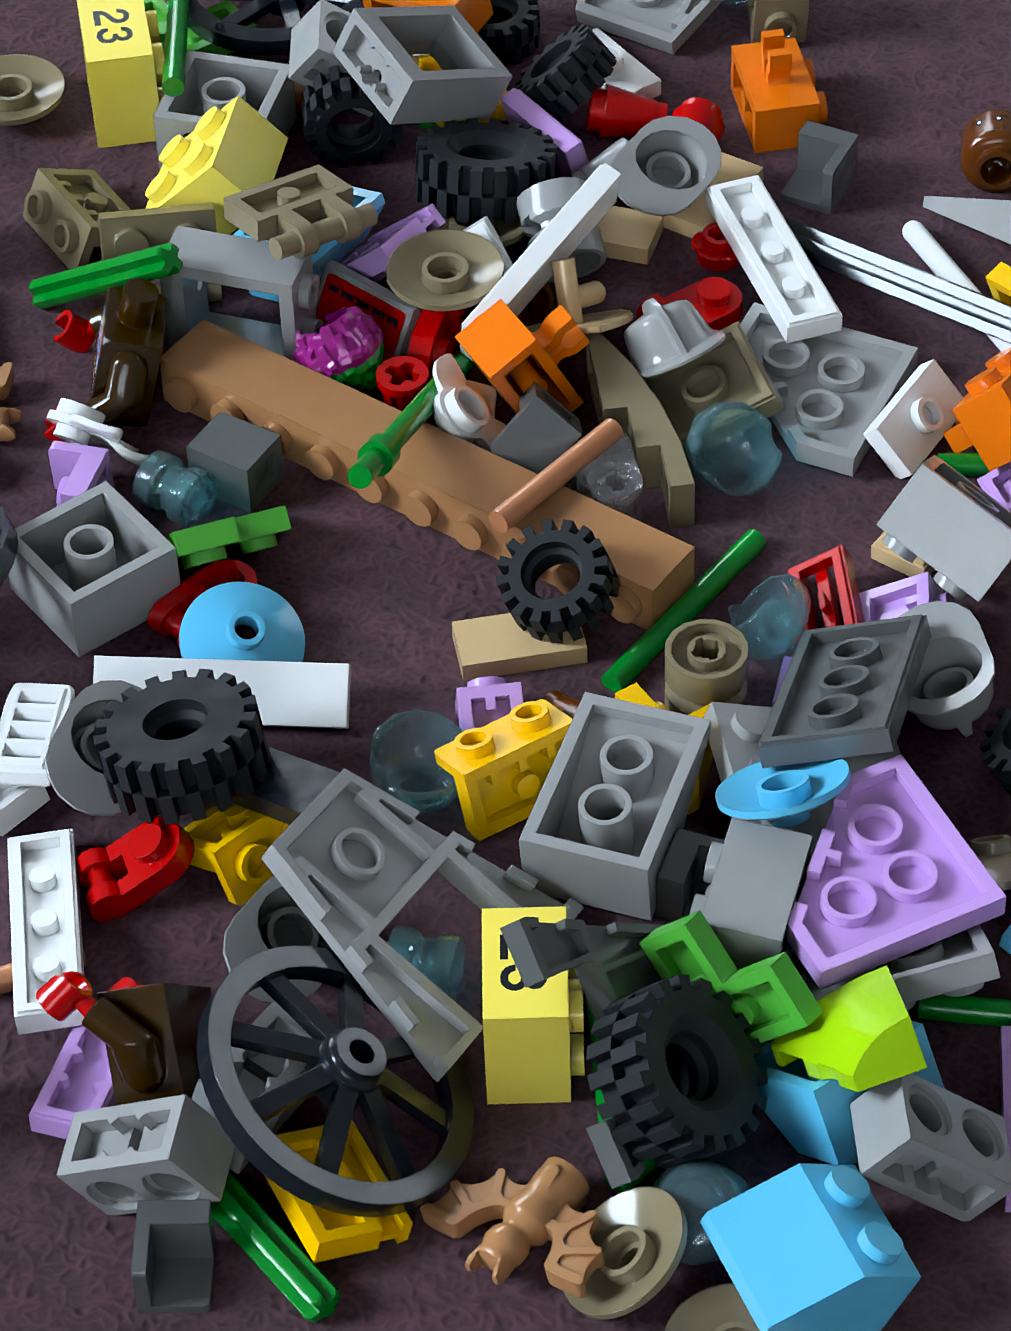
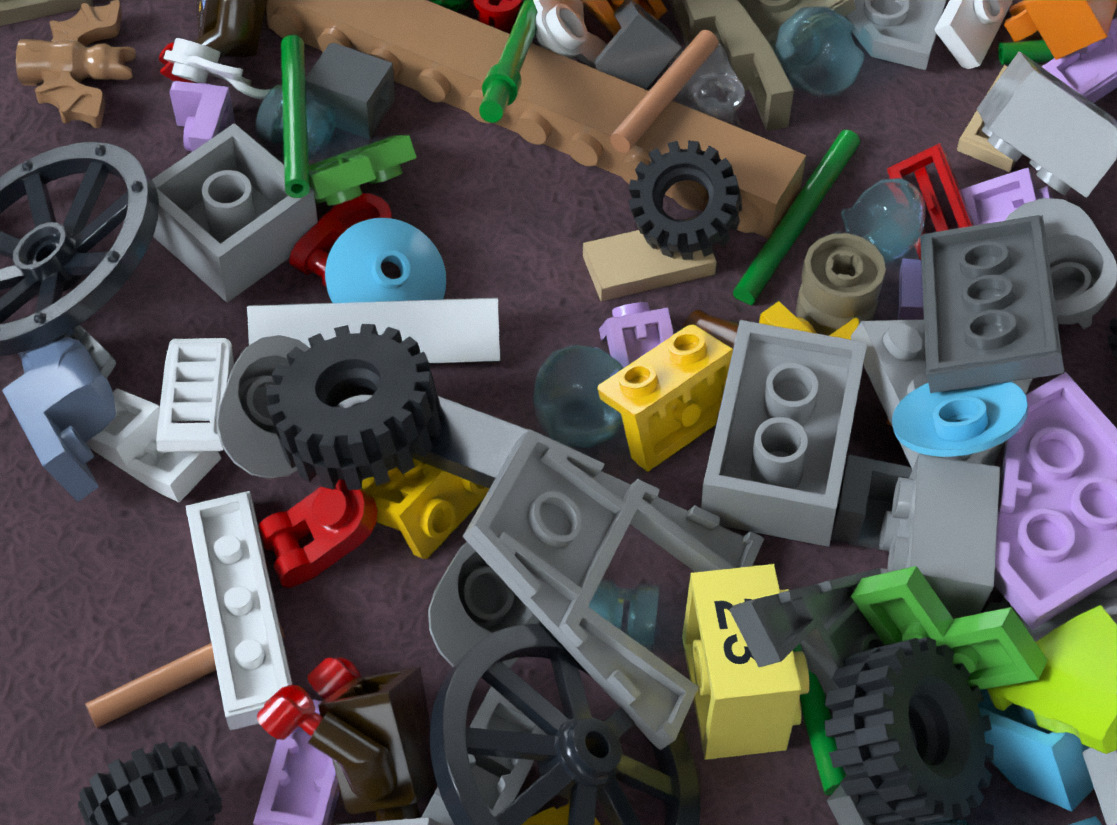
camera: 10 degrees left, 10 degrees up
none -> green piece [281,35,310,198]

